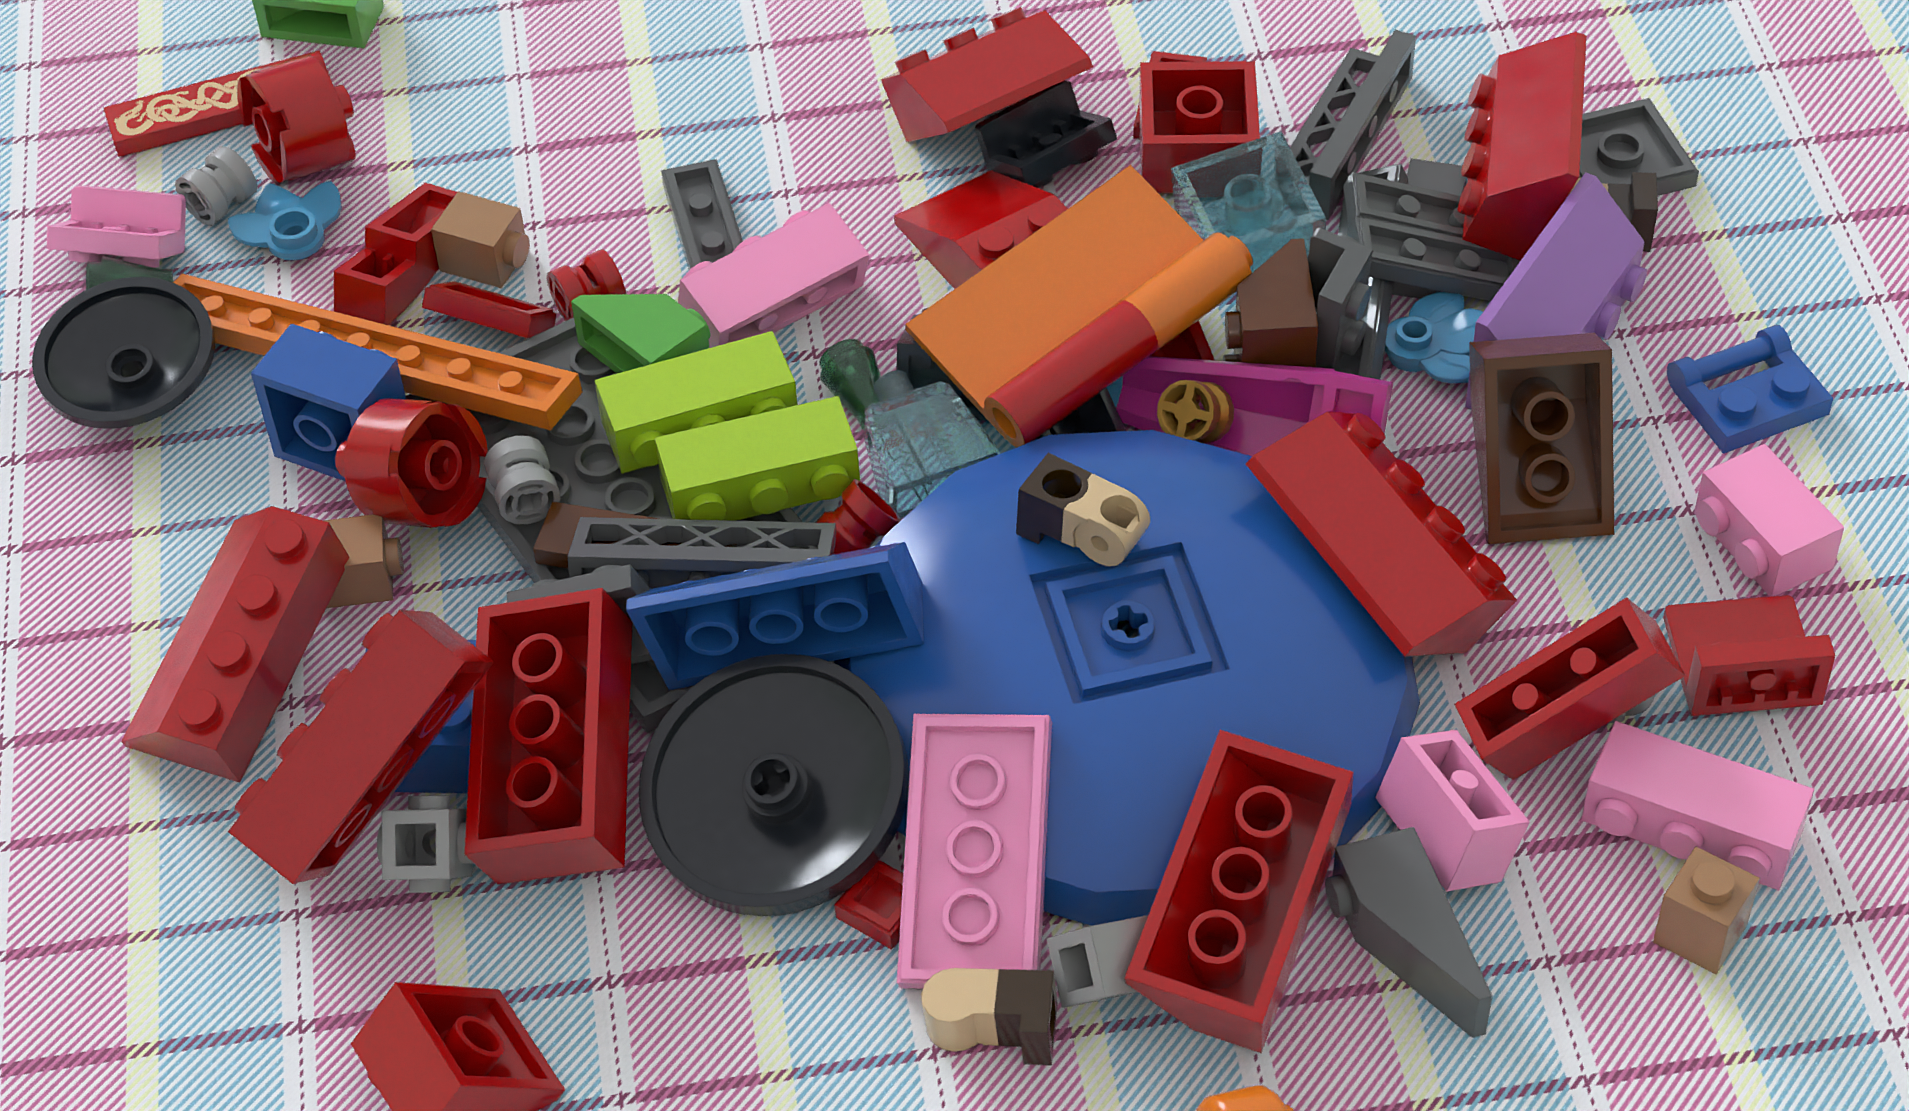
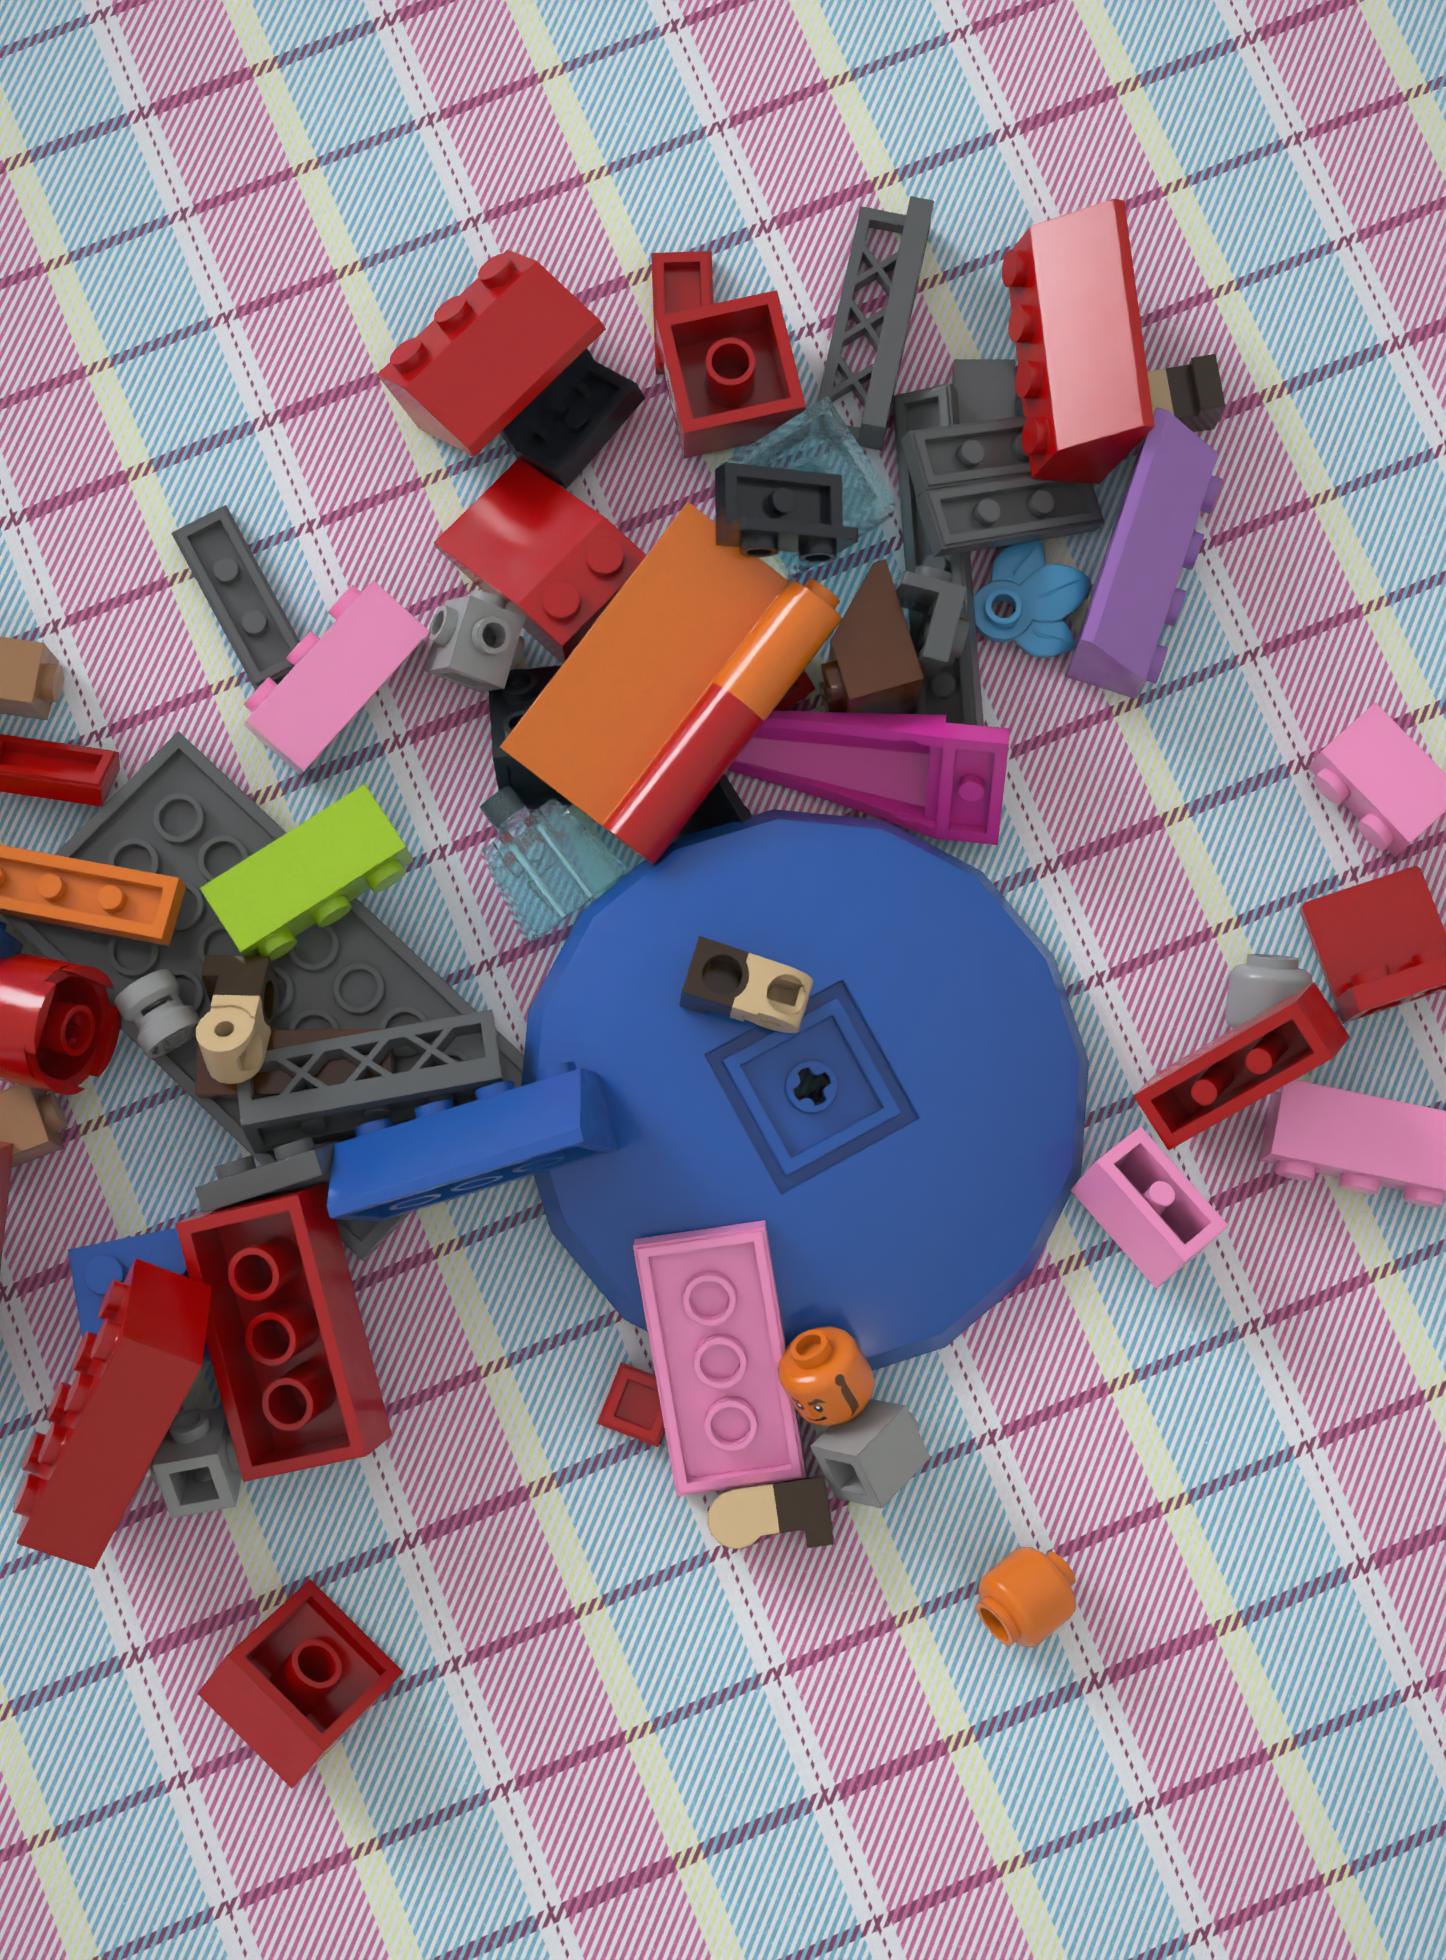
camera: 15 degrees left, 30 degrees up
red wheel [546,249,626,321] -> none
bright green slope [571,294,711,374] -> none
black dish [639,654,909,916] -> none
lime brick [655,396,860,521] -> none
red wheel [815,479,901,554] -> none
clear green cone [819,339,894,431] -> none
red slope [1125,730,1354,1054] -> none
pearl gold wheel [1157,380,1234,443] -> none
red slope [1246,411,1517,656] -> none
dark grey slope [1325,827,1492,1038] -> none
reddish brown slope [1469,333,1615,544] -> none
dark grey tile [1579,98,1699,196] -> none
medium nougat brick [1653,846,1760,975] -> none
blue plate [1667,324,1833,454] -> none
none -> tan leg [196,955,281,1084]
none -> light grey brick [424,590,525,692]
none -> black bracket [715,462,858,563]
none -> orange head [777,1327,875,1426]

